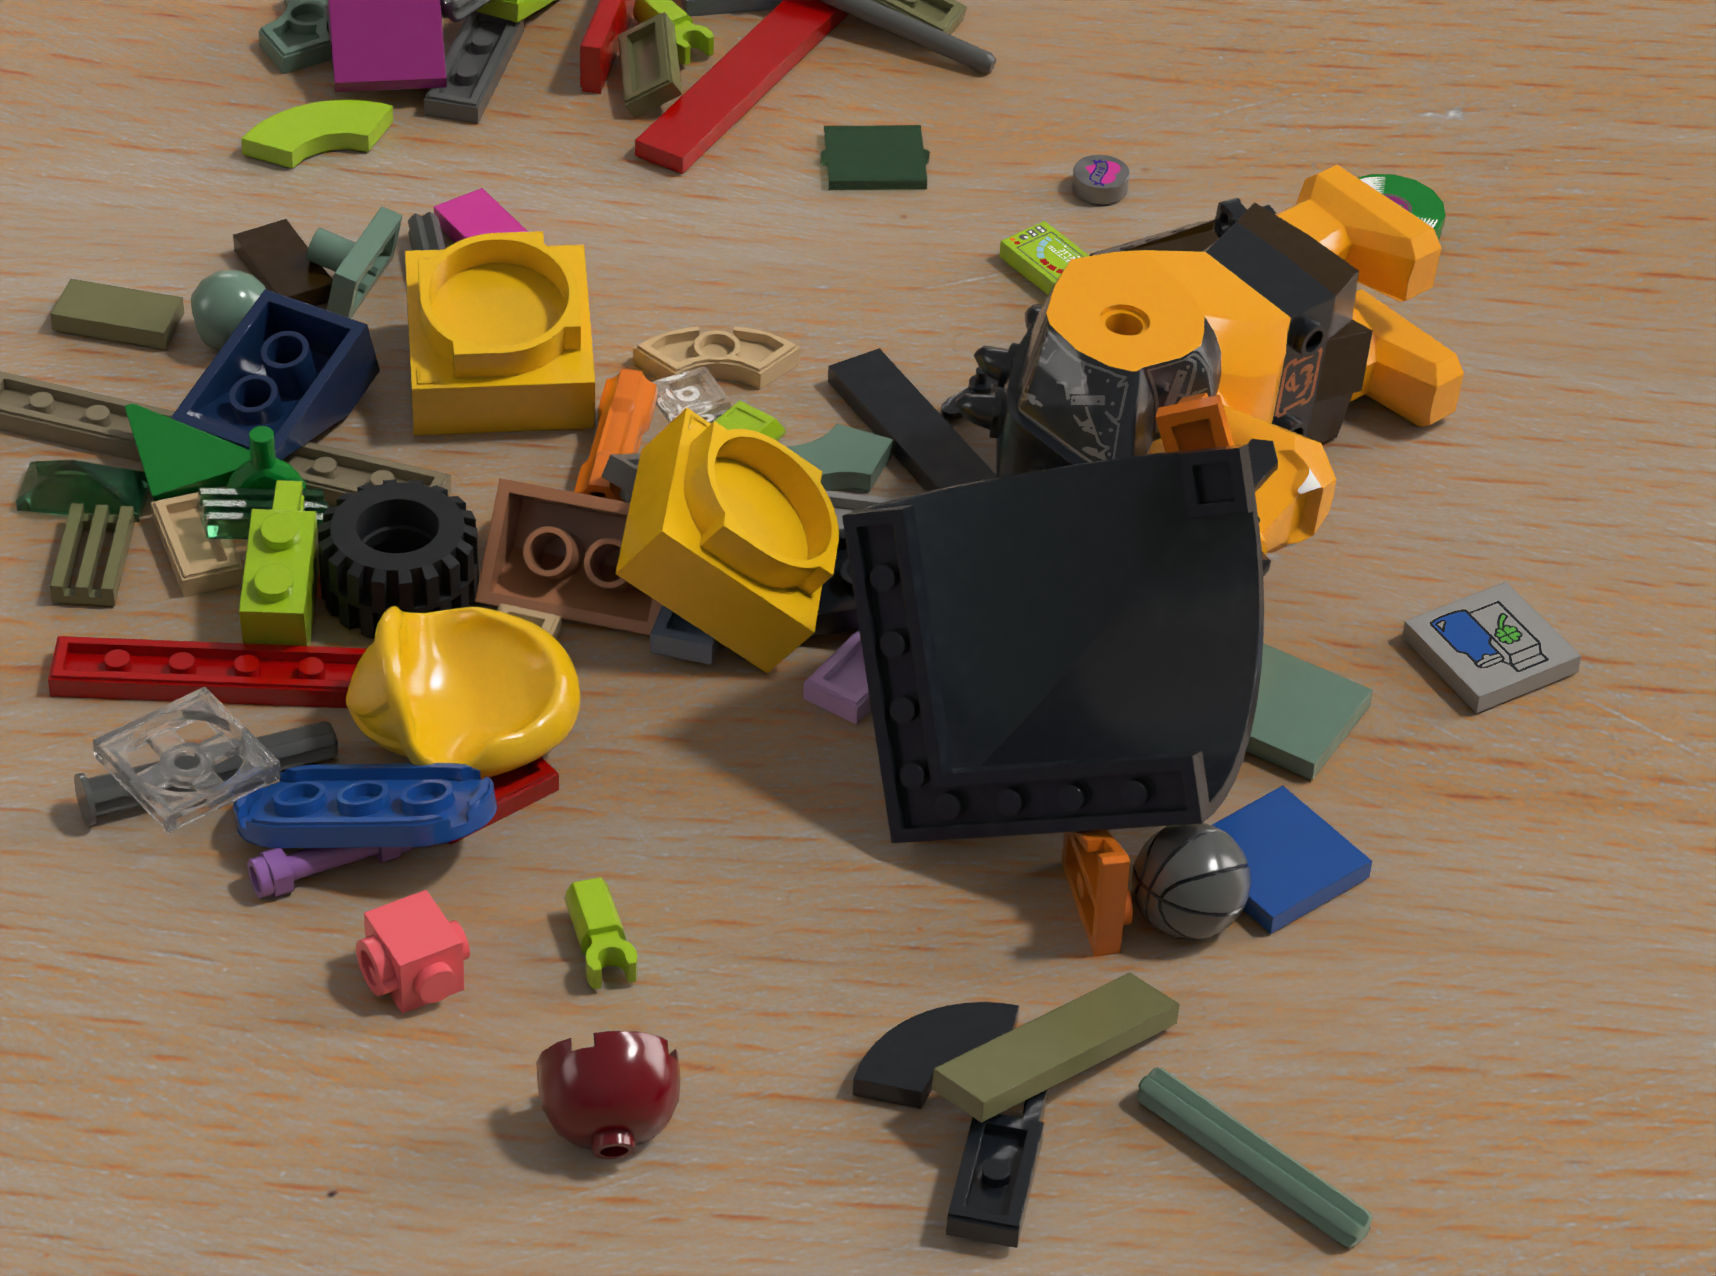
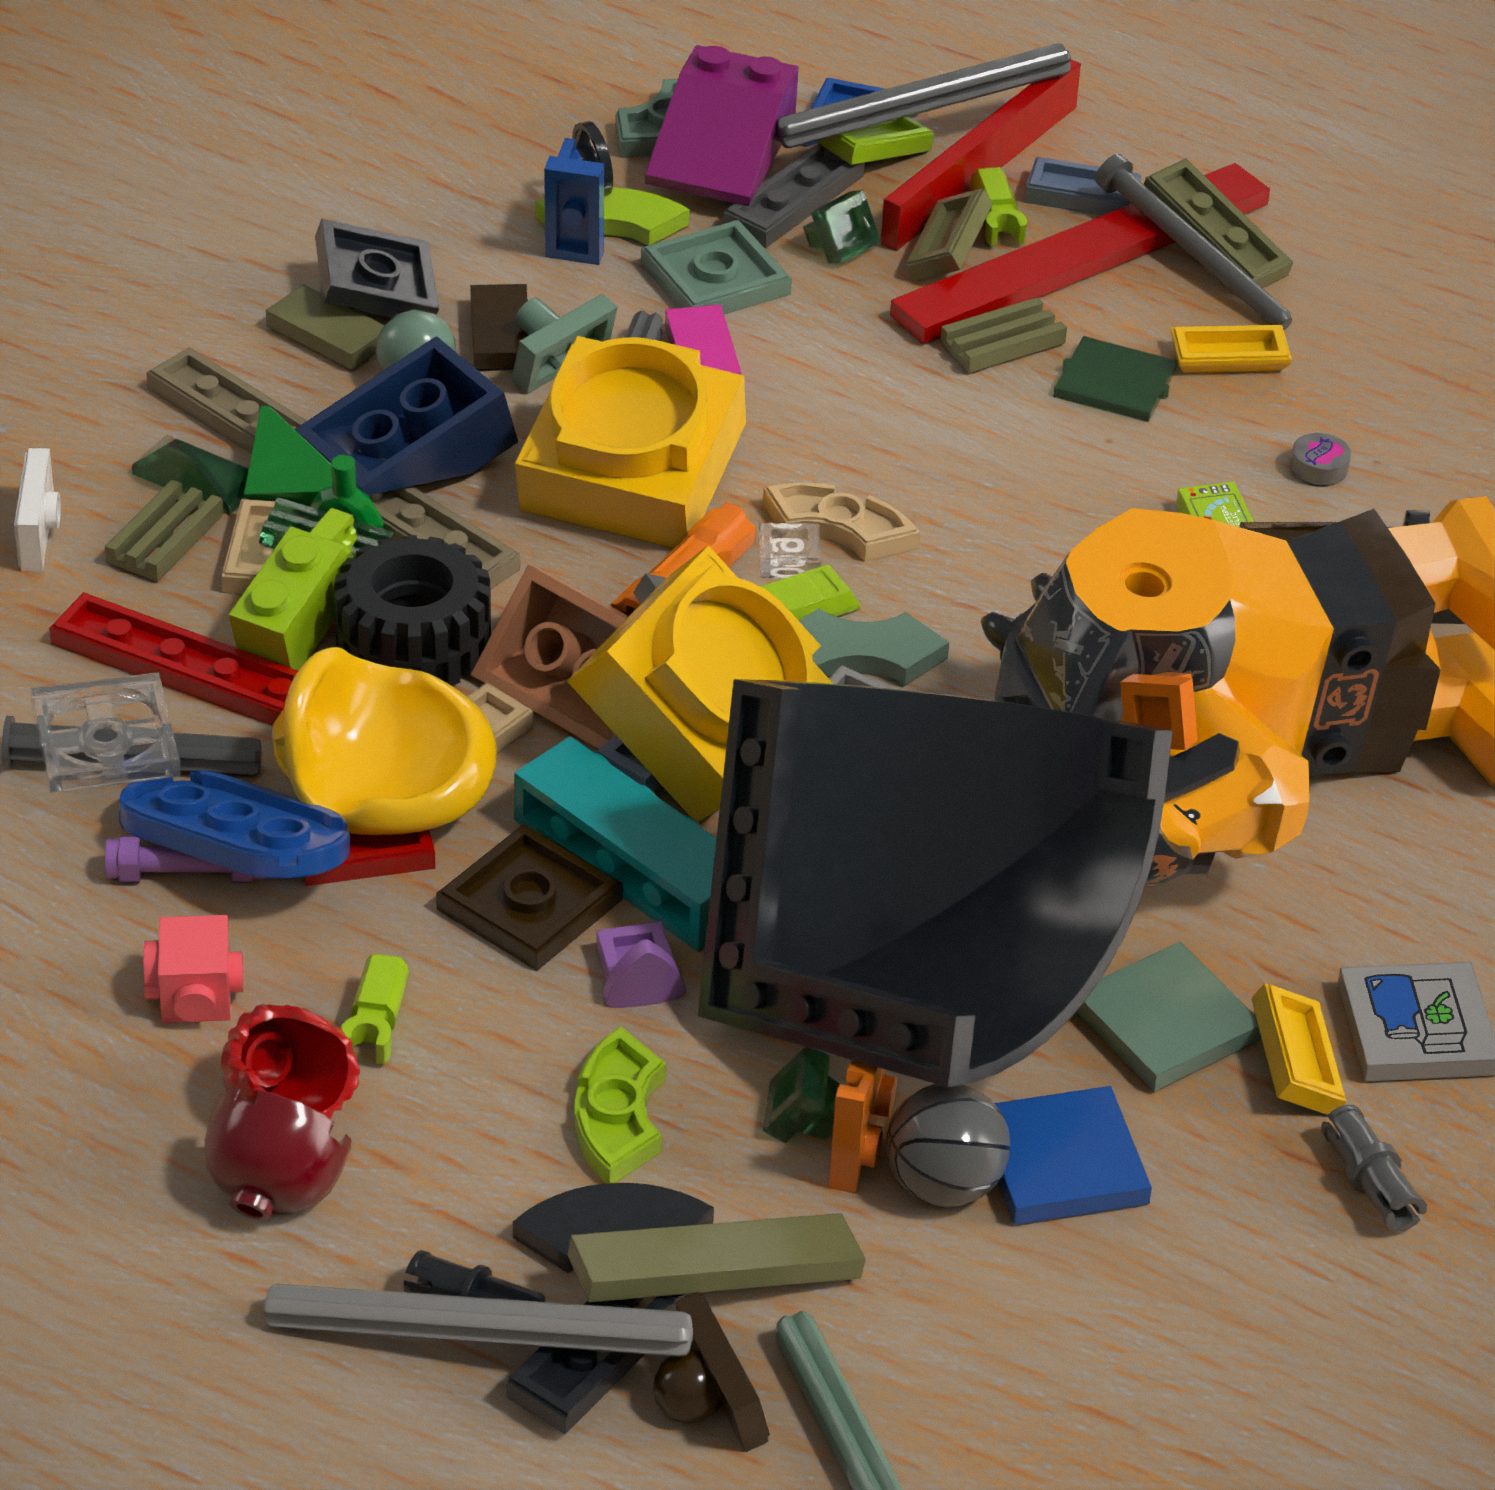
camera: 25 degrees right, 0 degrees up
black tile [828,348,996,492] -> none
none -> red hair [221,1004,360,1120]
none -> light grey axle [263,1283,693,1357]
none -> black hinge [315,218,439,319]
none -> black axle [403,1250,546,1302]
none -> dark brown tile [436,824,623,971]
none -> teal brick [514,736,717,952]
none -> blue piece [544,121,613,265]
none -> lime tile [574,1026,667,1183]
none -> medium lavender tile [596,921,686,1008]
none -> sand green tile [641,220,792,314]
none -> dark brown tile [653,1292,770,1452]
none -> clear green tile [763,1047,840,1143]
none -> clear green tile [803,190,881,264]
none -> olive tile [940,297,1067,373]
none -> yellow tile [1170,325,1292,373]
none -> yellow tile [1251,983,1346,1115]
none -> dark grey pin [1321,1105,1427,1232]

